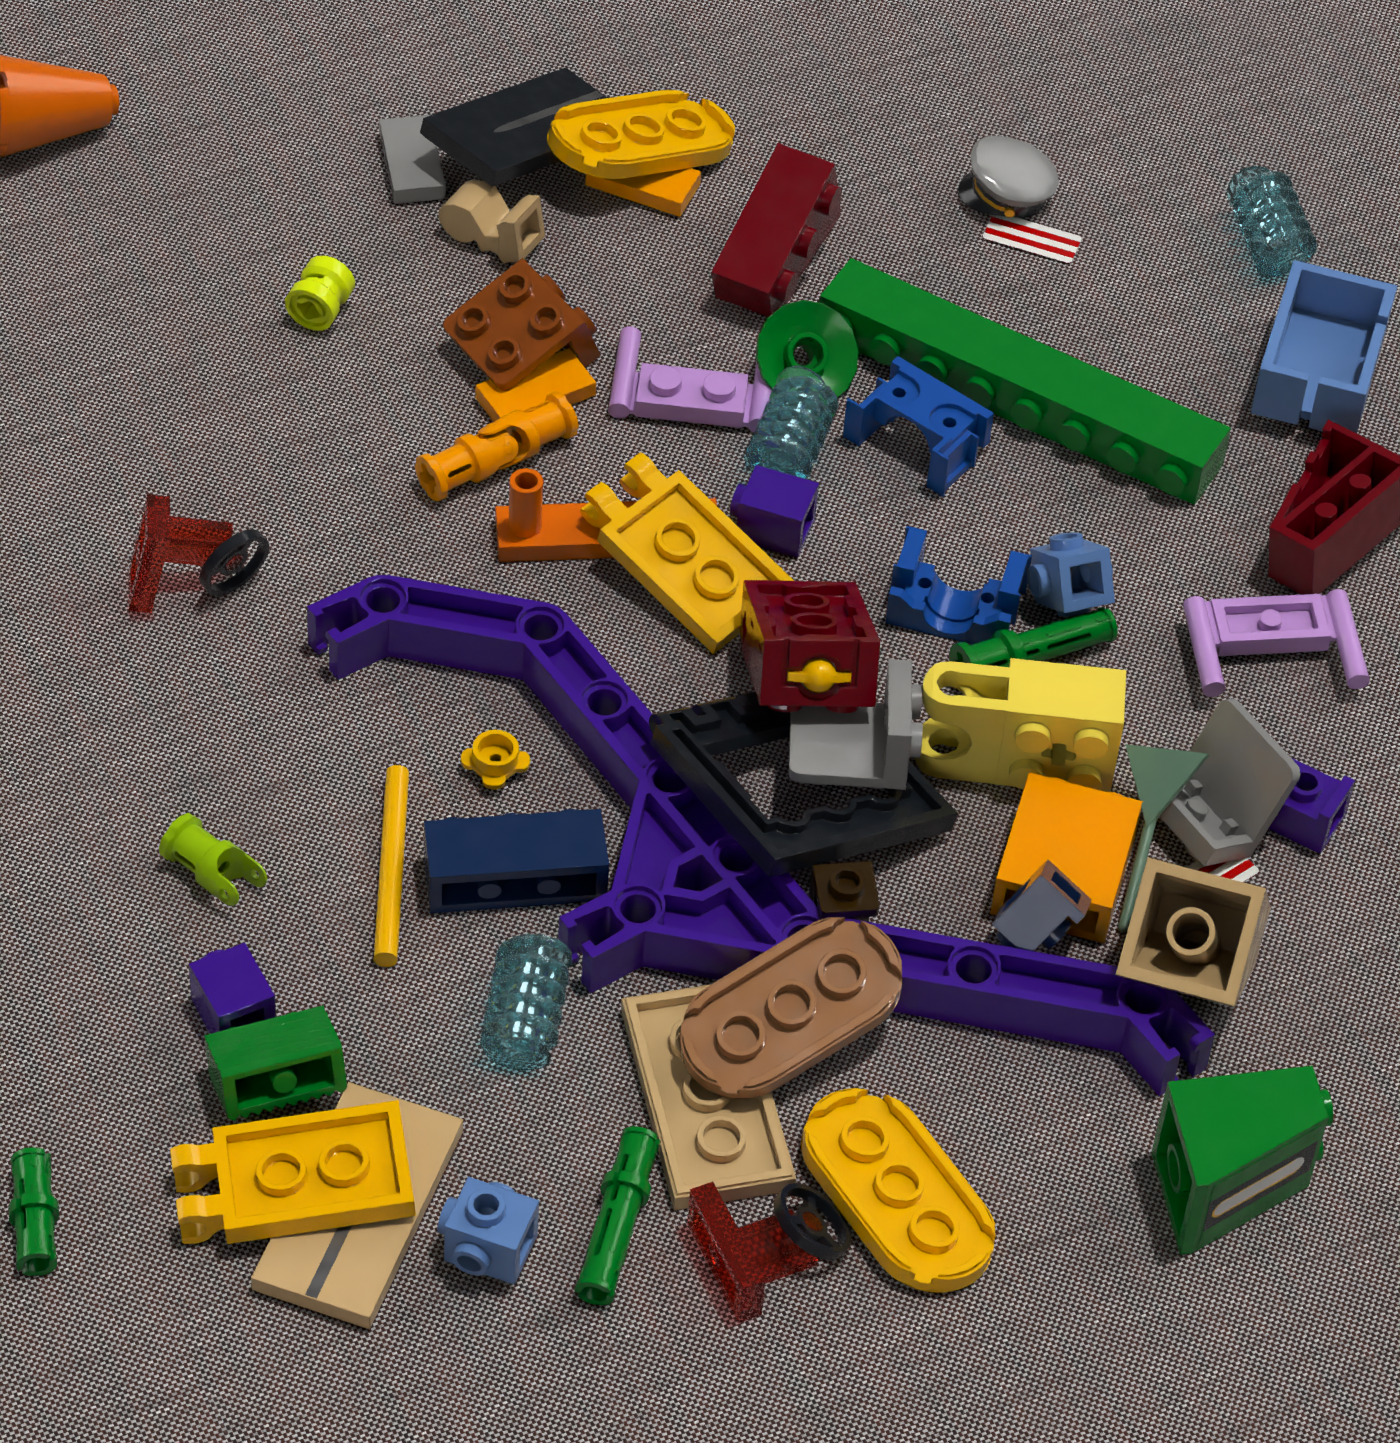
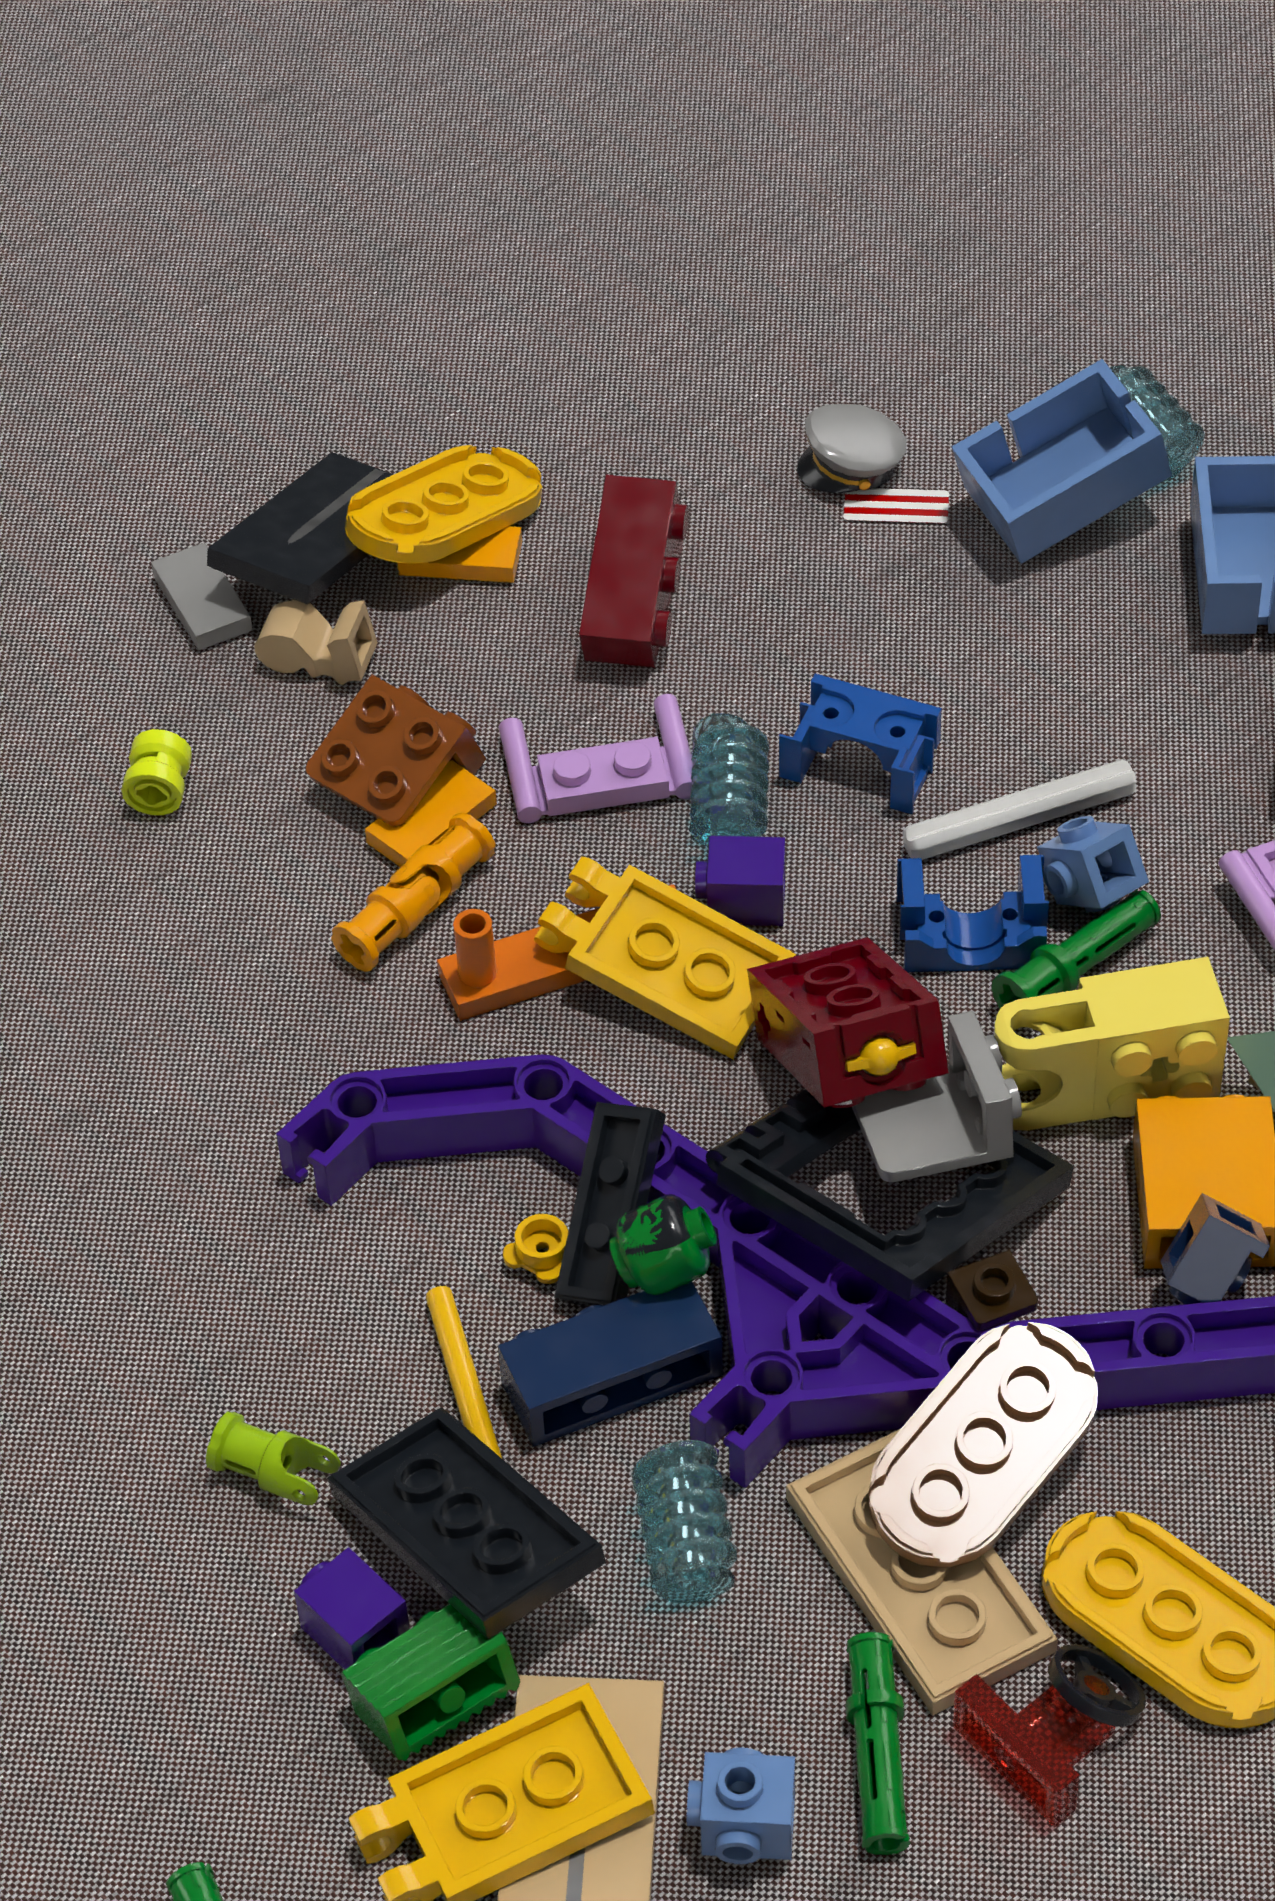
camera: 10 degrees left, 0 degrees up
clear red piece [129,494,270,613] -> none
green dish [755,300,859,407] -> none
green brick [819,258,1231,505] -> none
none -> black tile [327,1407,606,1639]
none -> black tile [554,1102,666,1306]
none -> green head [610,1194,717,1295]
none -> white axle [903,759,1136,860]
none -> medium blue piece [951,359,1172,564]

